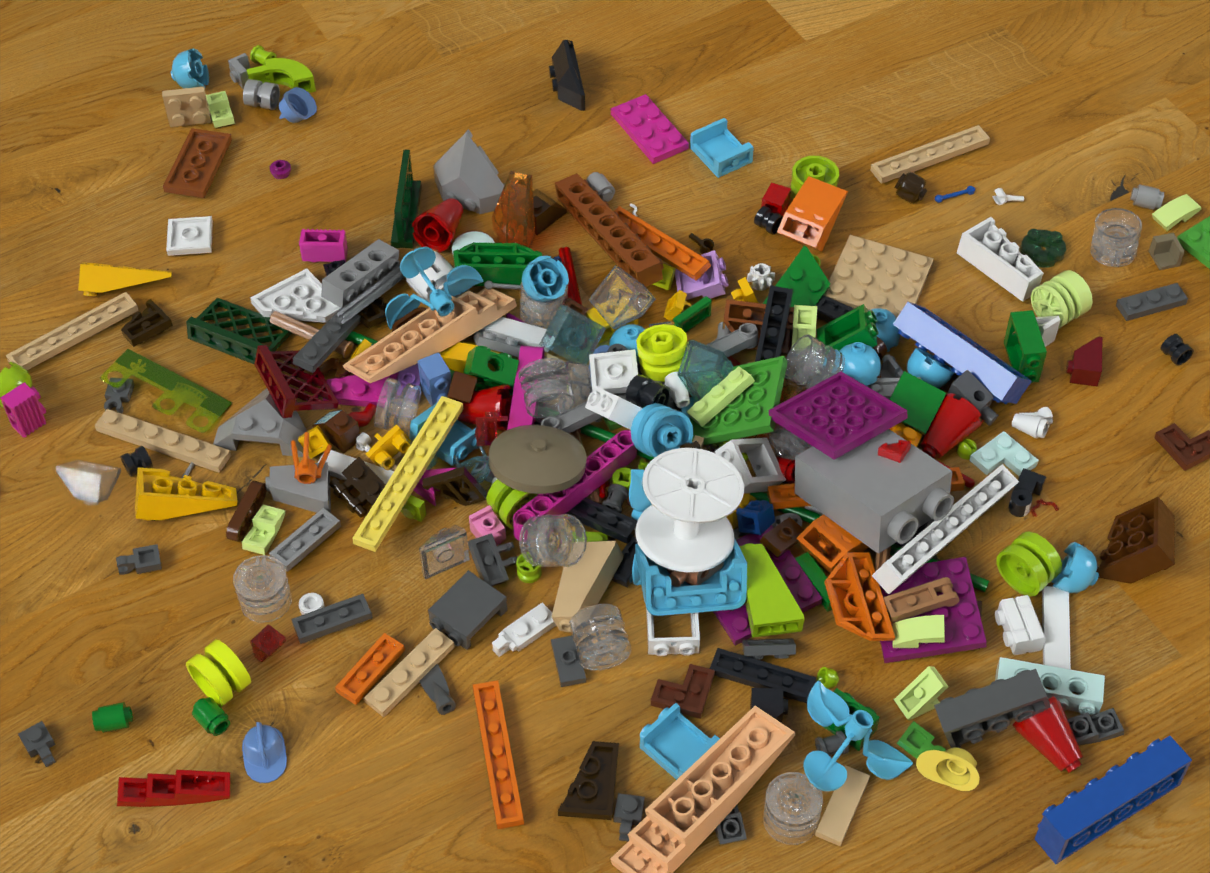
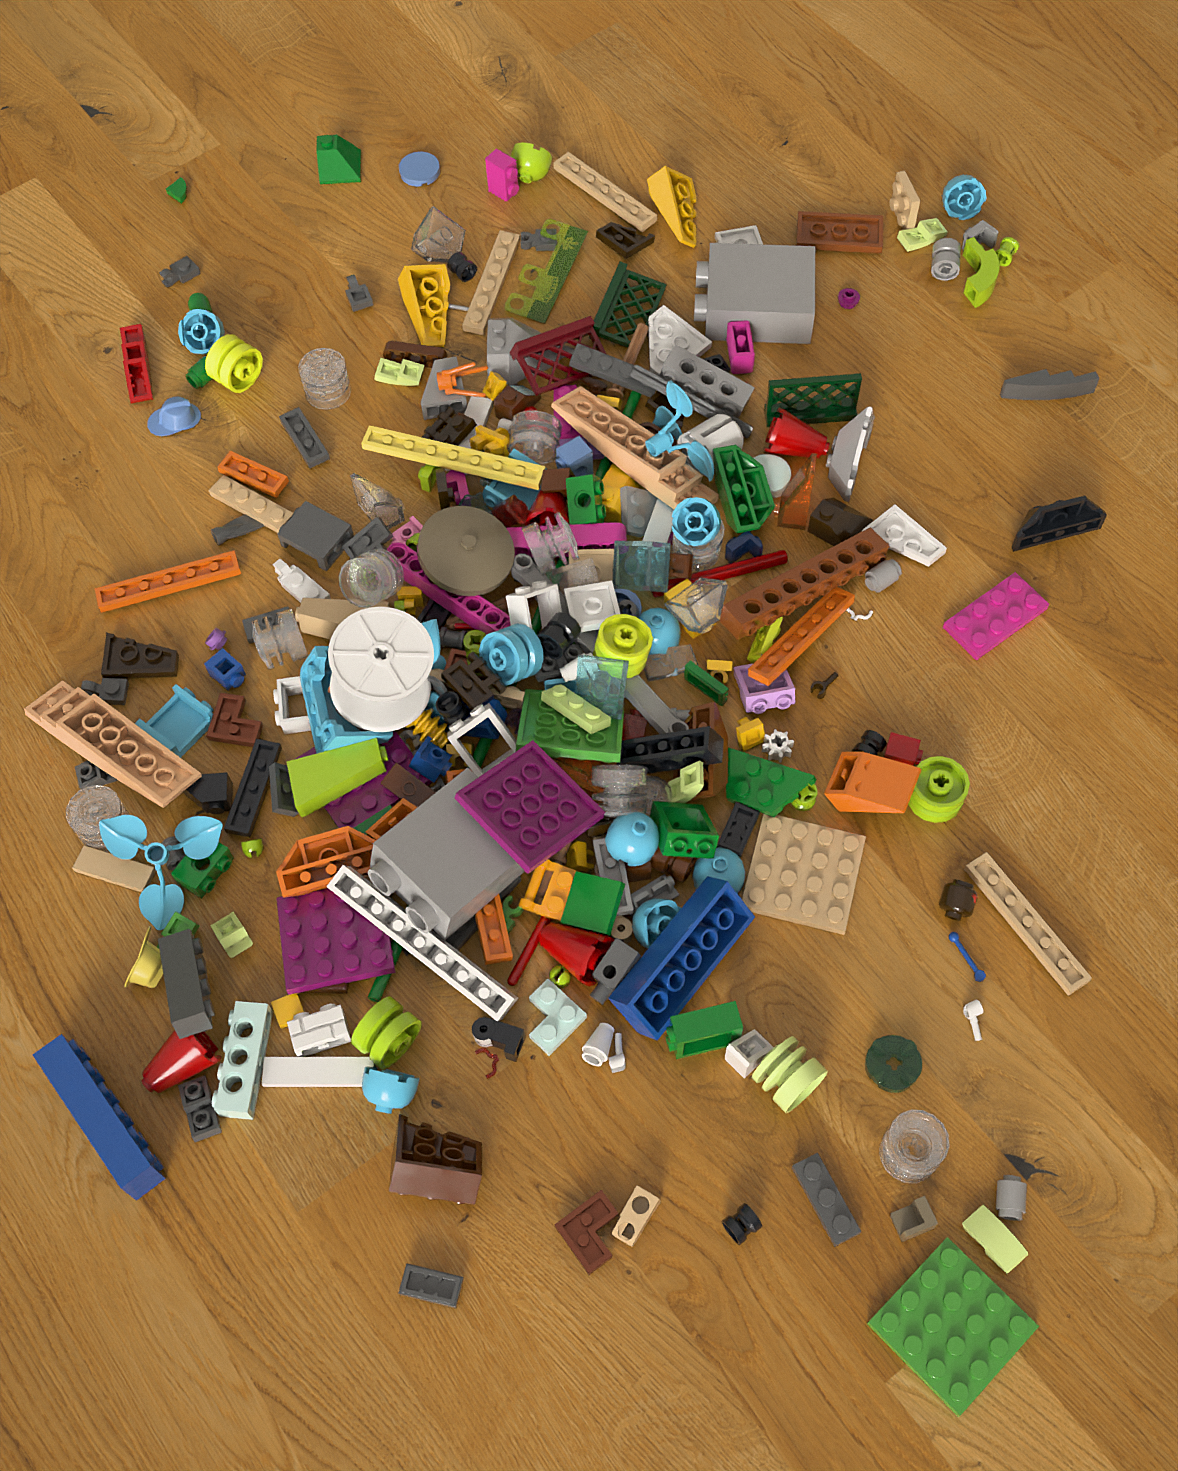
camera: 85 degrees right, 10 degrees up
clear red bracket [250,624,286,662] -> none
light grey plate [269,508,341,572] -> none
medium blue piece [279,87,317,123] -> none
white tile [299,593,325,615] -> none
light grey hinge [484,281,525,292] -> none
medium azure panel [690,118,754,178] -> none
red tile [878,440,911,463] -> none
medium nougat plate [883,577,960,623] -> none
yellowish green slope [893,615,945,648] -> none
white wedge [957,217,1043,302] -> none
dark red slope [1066,337,1103,387] -> none
none -> medium azure cylinder [178,309,225,355]
none -> blue brick [204,648,246,690]
none -> medium lavender plate [205,628,227,650]
none -> yellow tile [271,993,304,1029]
none -> tan leg [612,1186,661,1247]
none -> light grey brick [694,243,815,344]
none -> white wing [862,505,947,567]
none -> dark grey slope [1000,369,1100,400]

